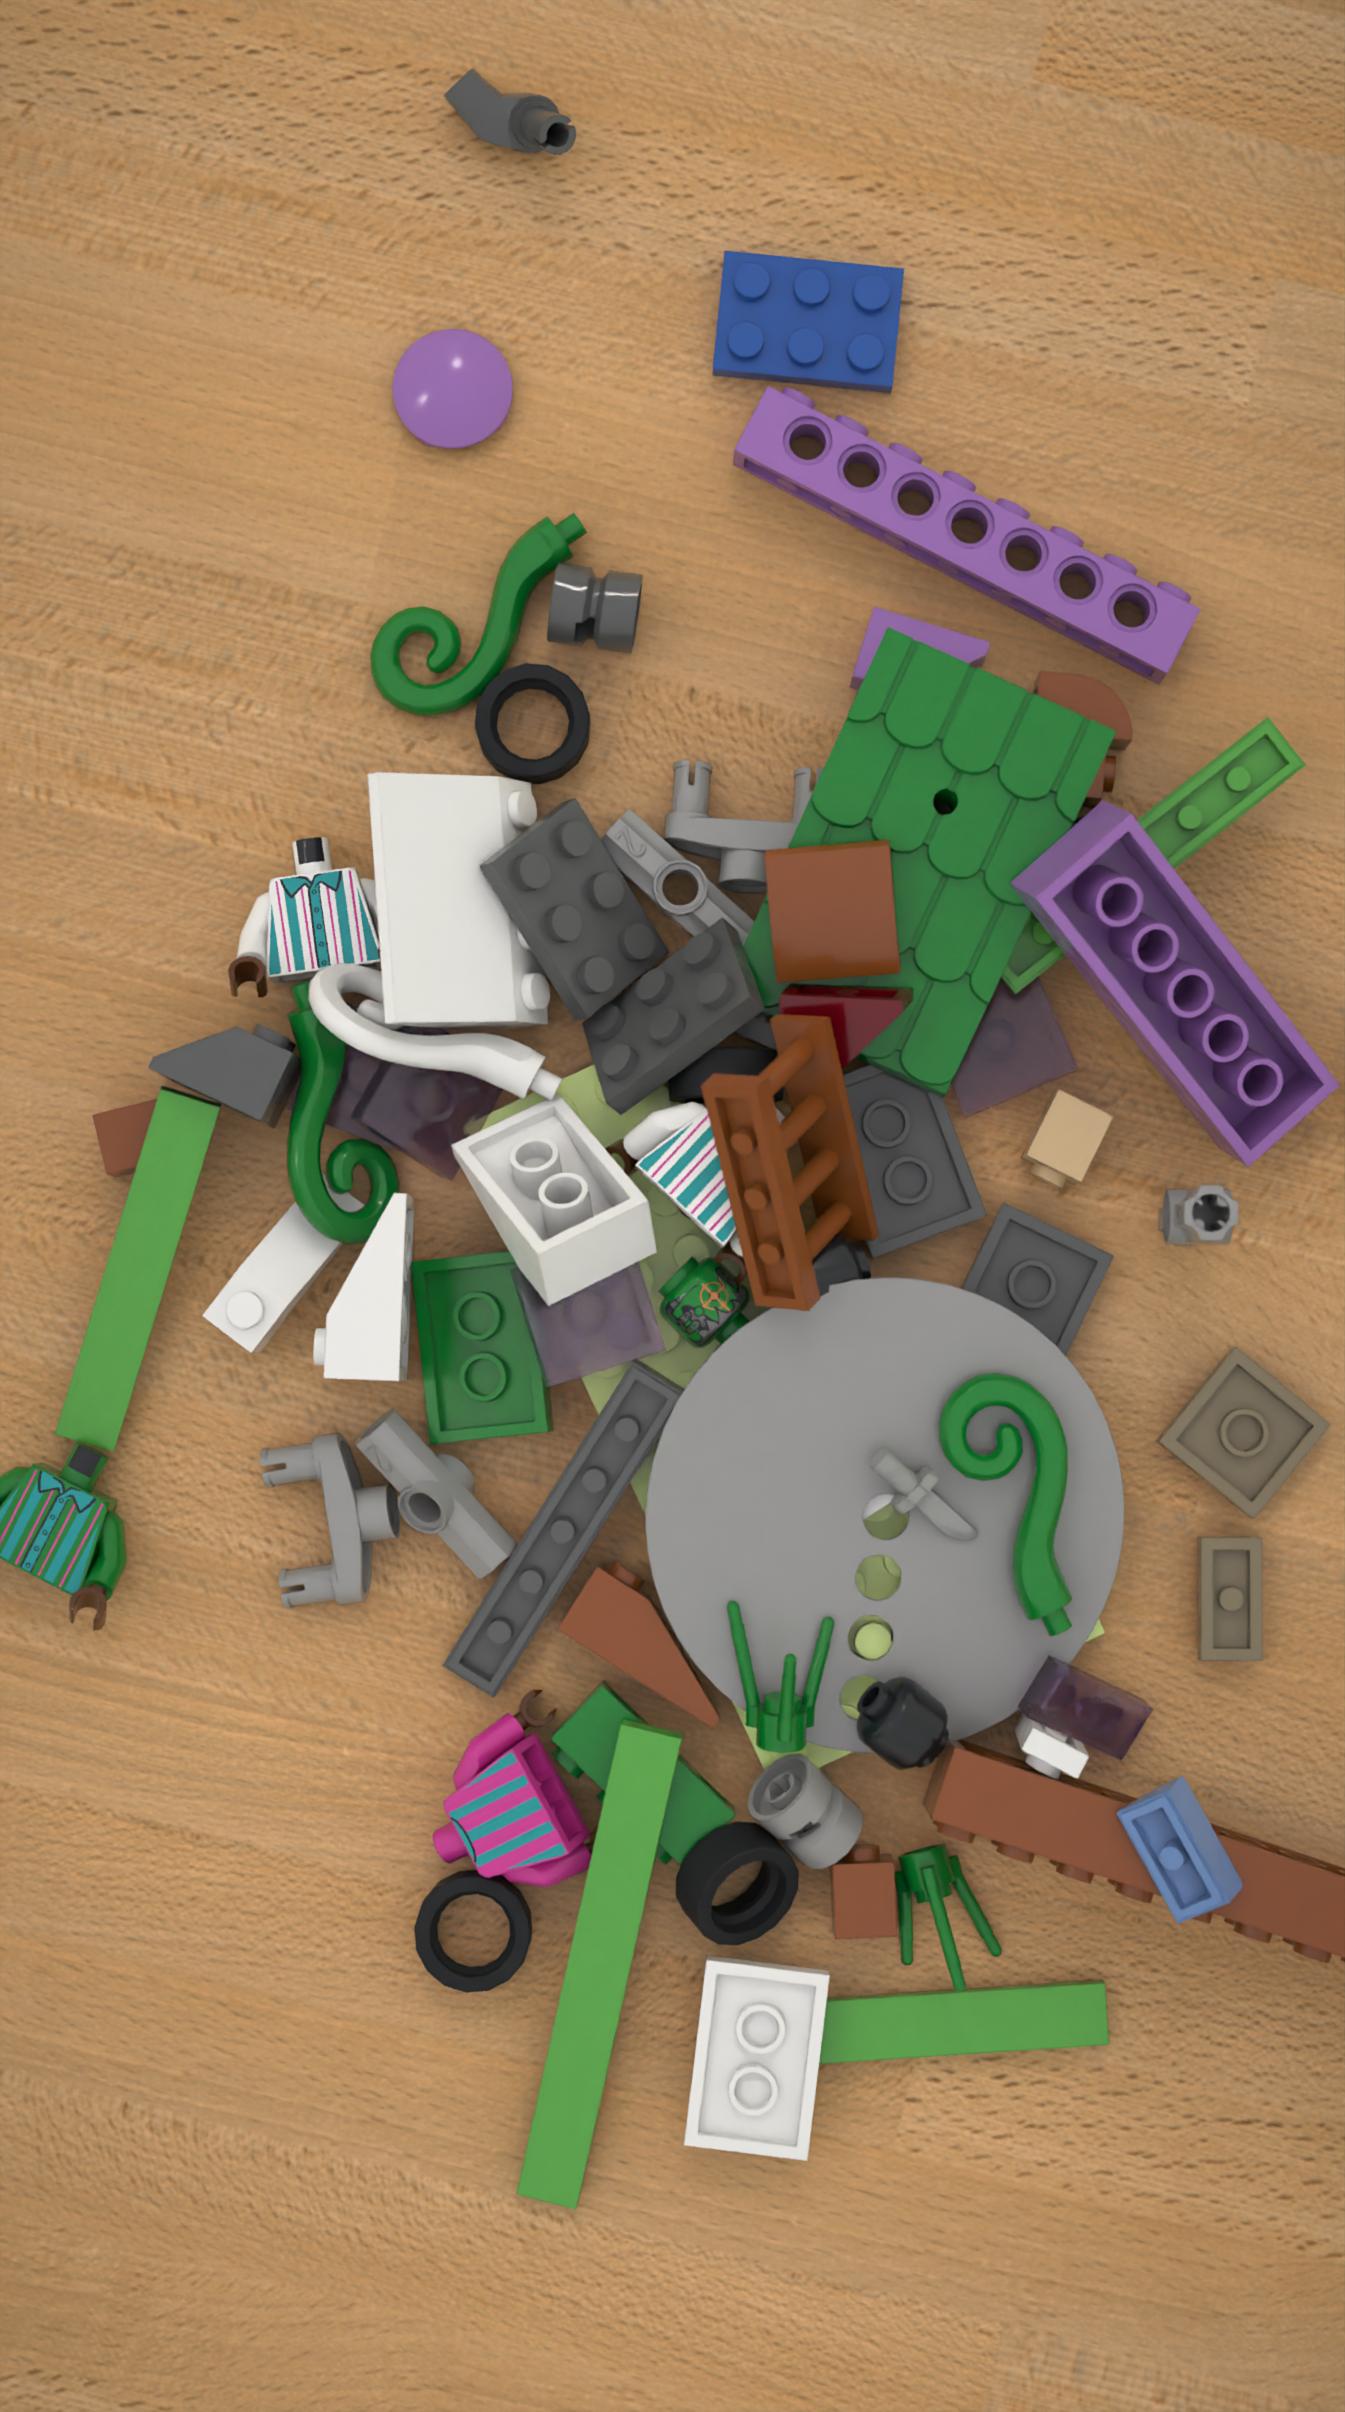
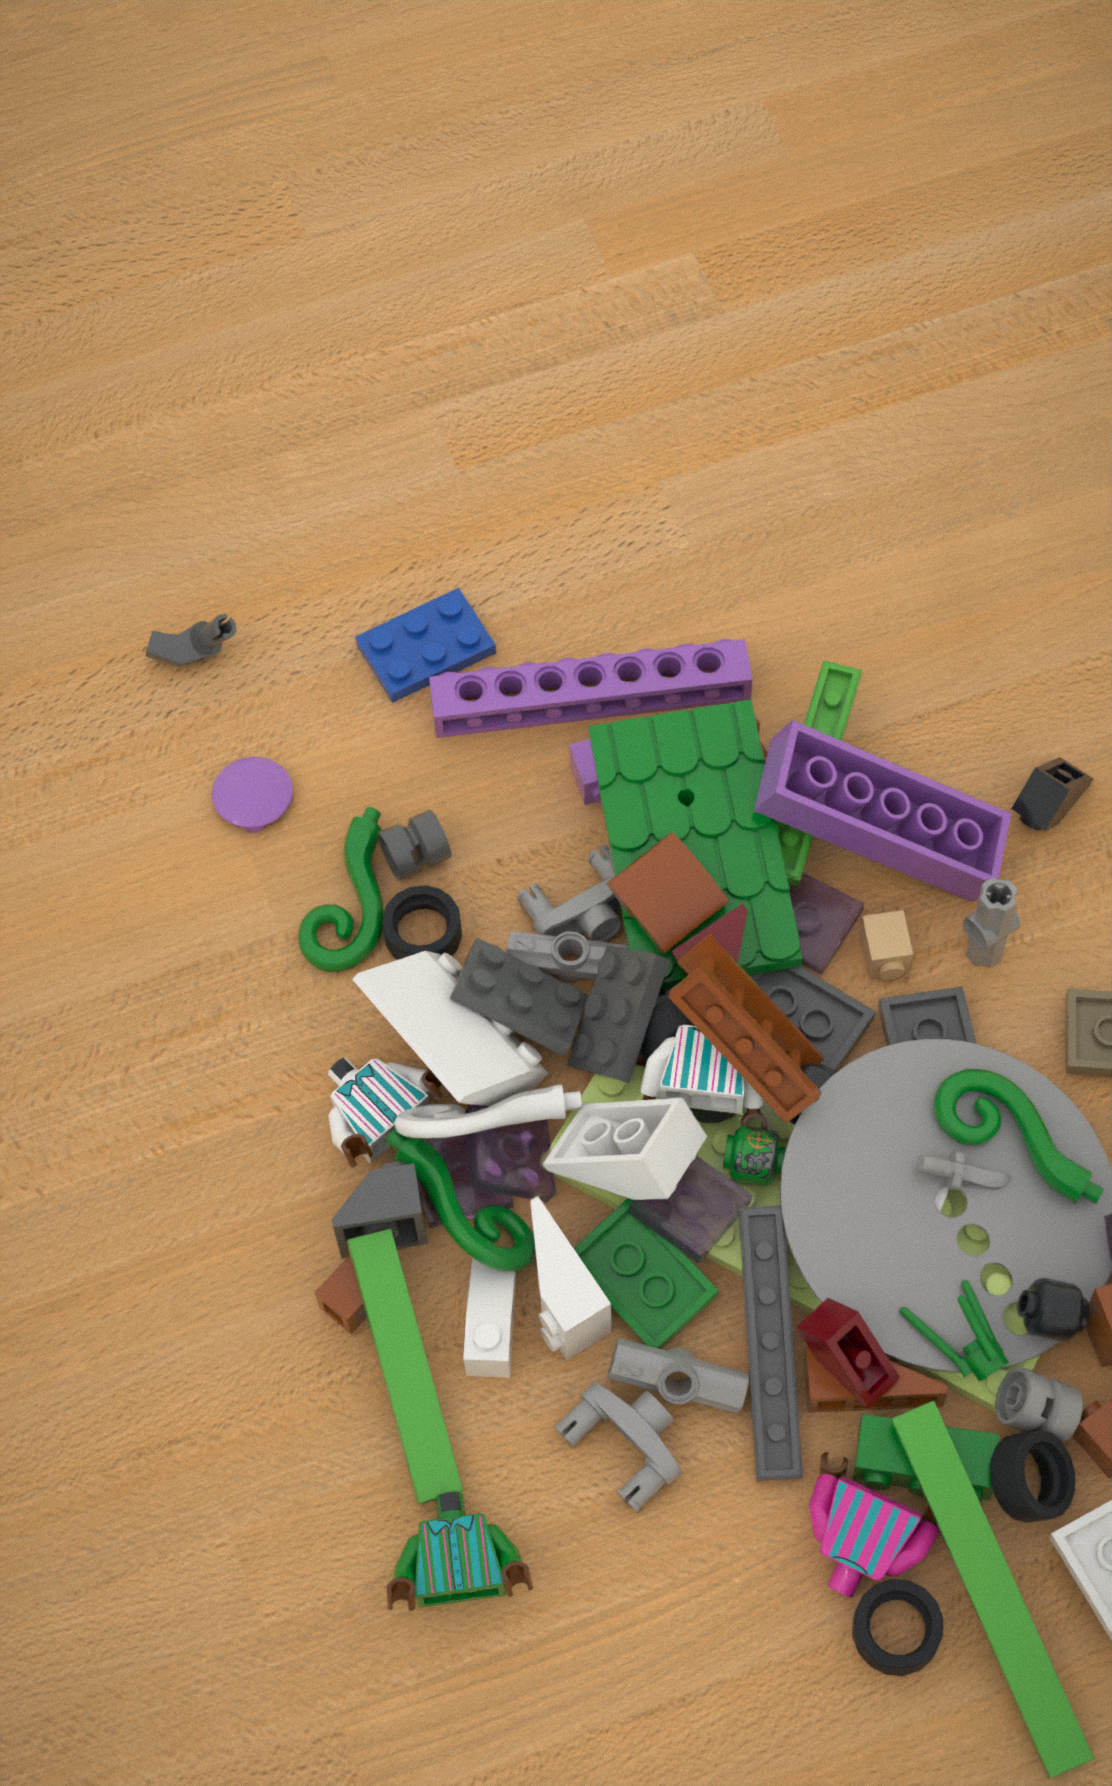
camera: 30 degrees left, 25 degrees down
none -> dark red slope [796,1298,900,1408]

